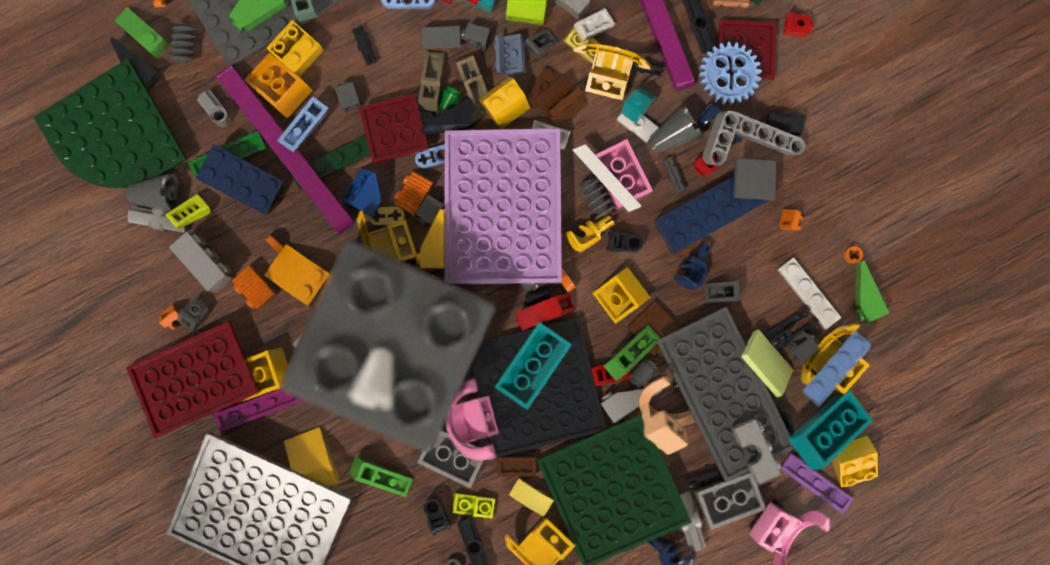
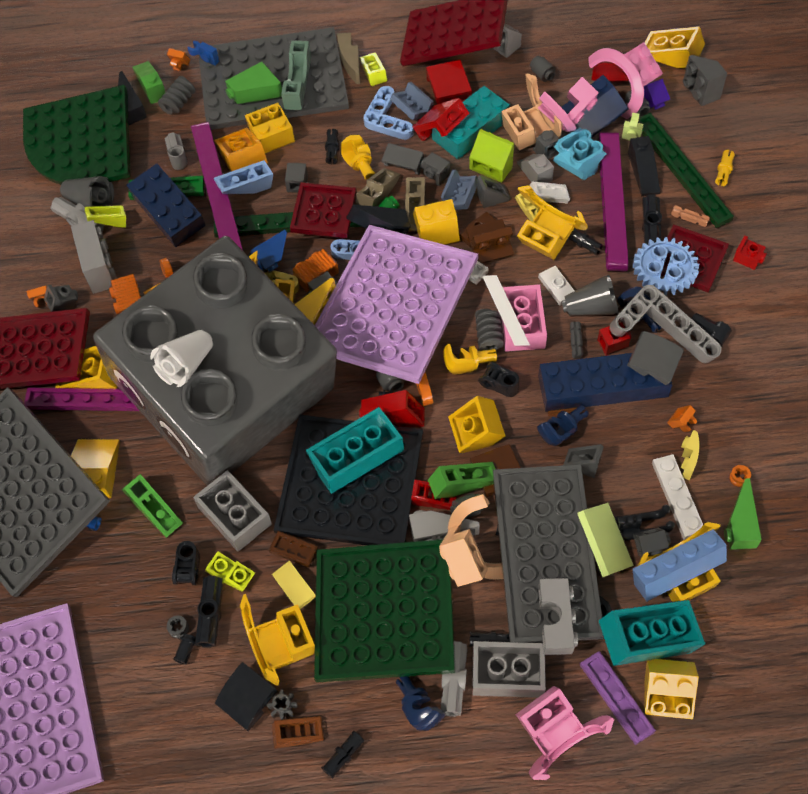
camera: 30 degrees right, 25 degrees down
bright pink piece [445,379,499,460] -> none
teal slope [621,86,658,124] -> none
none -> yellow piece [341,135,375,181]
none -> light yellow slope [681,430,699,481]

